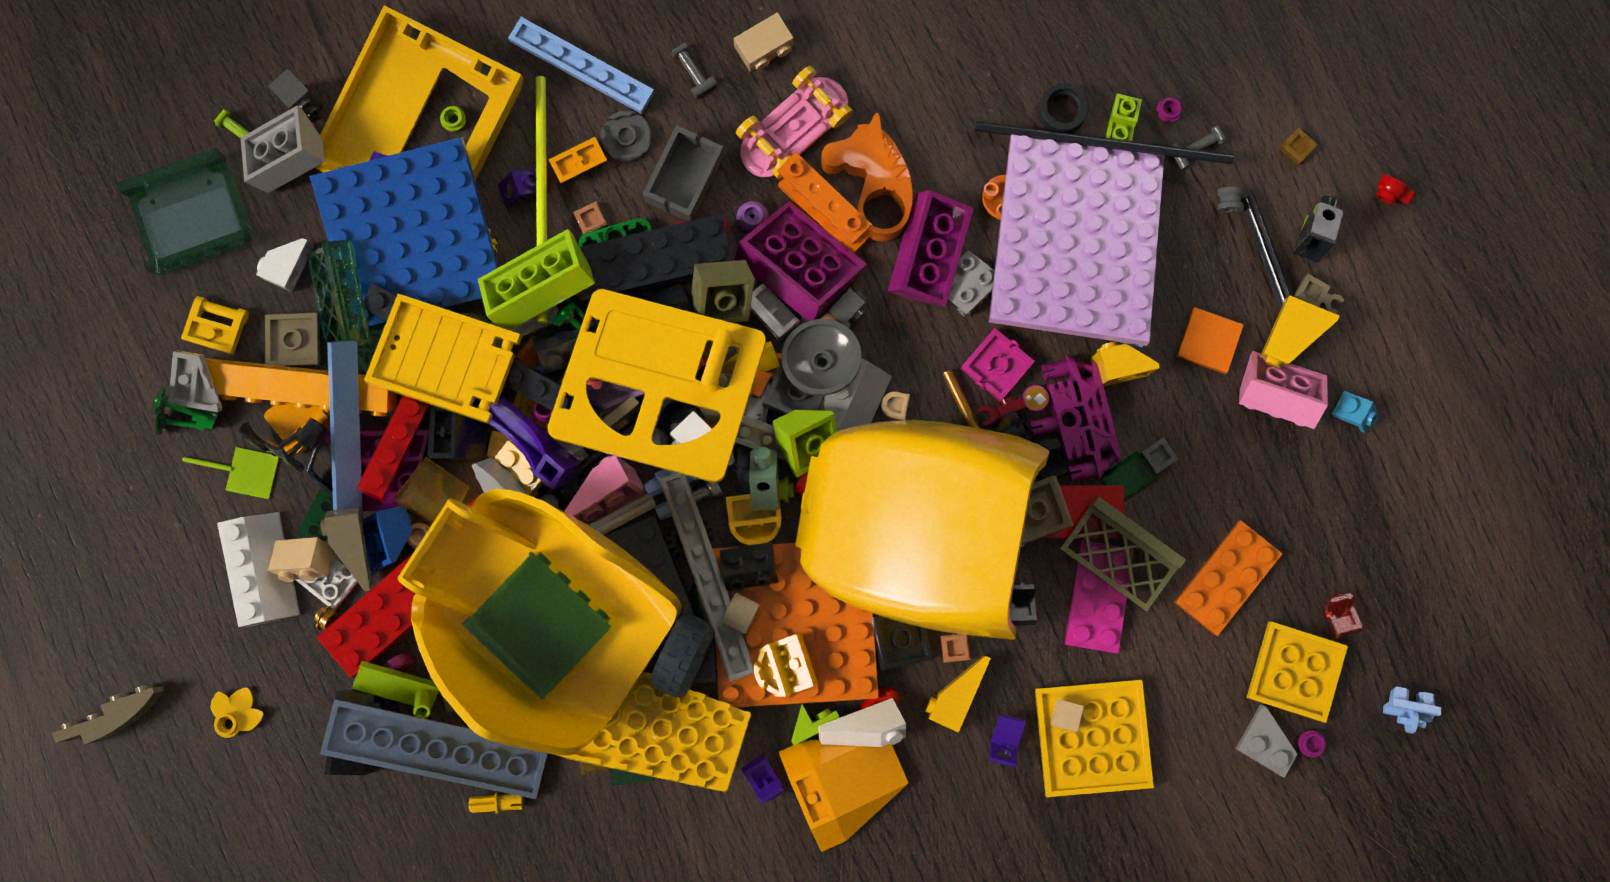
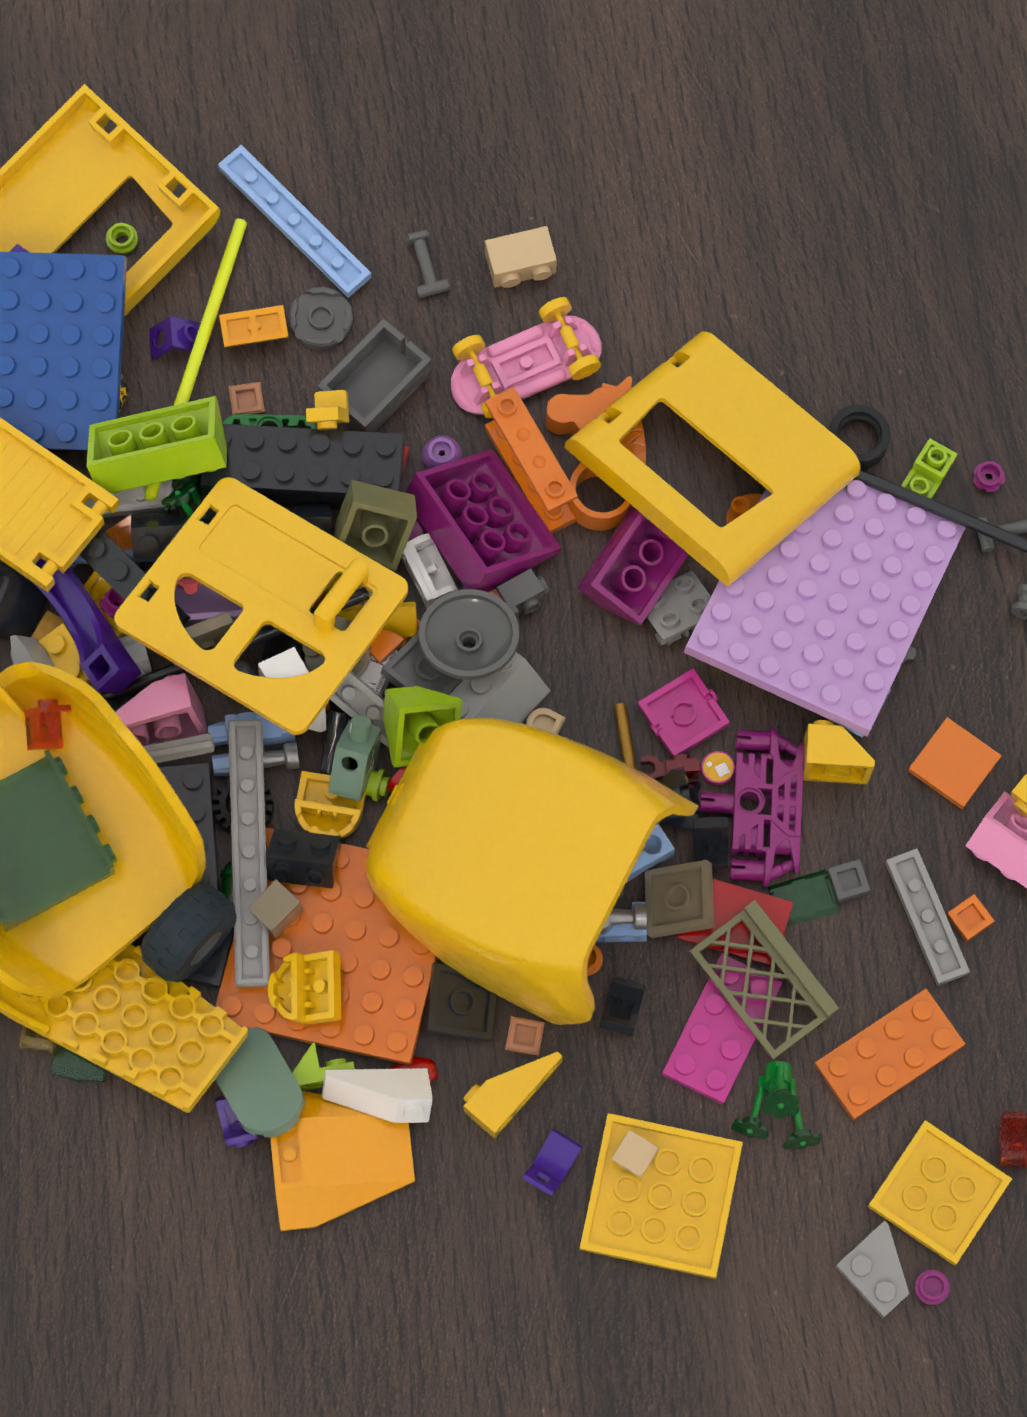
camera: 15 degrees right, 10 degrees down
none -> clear red bracket [24,699,71,750]
none -> sand green tile [215,1027,305,1137]
none -> yellow bracket [306,390,349,430]
none -> yellow door [564,331,860,587]
none -> plant [731,1061,821,1149]
none -> light grey plate [885,848,970,986]
none -> orange tile [946,894,994,942]

